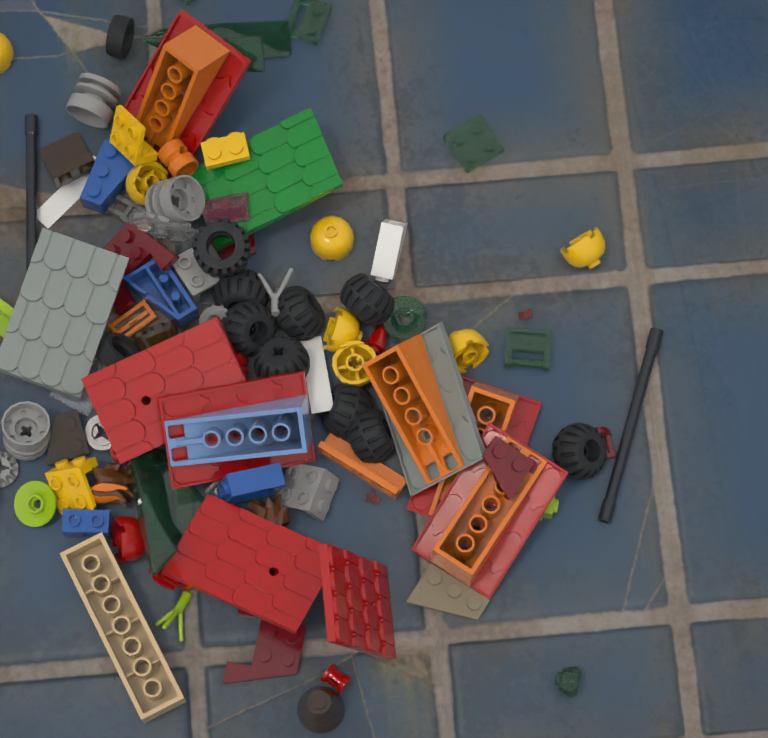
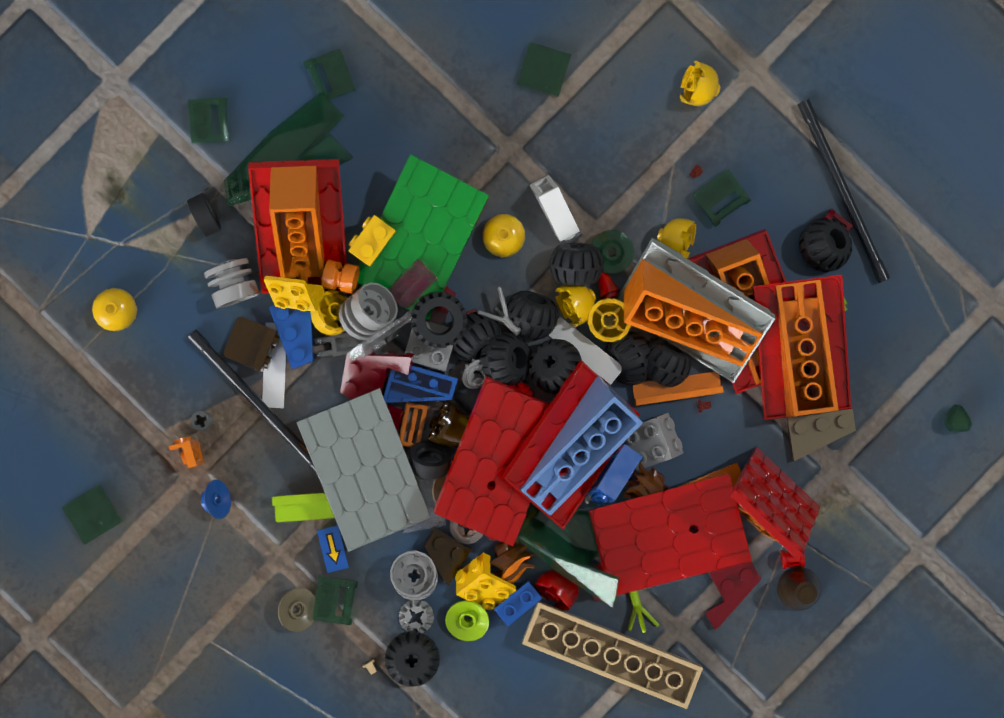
camera: 45 degrees left, 15 degrees up
dark red wing [481,436,534,501] -> none

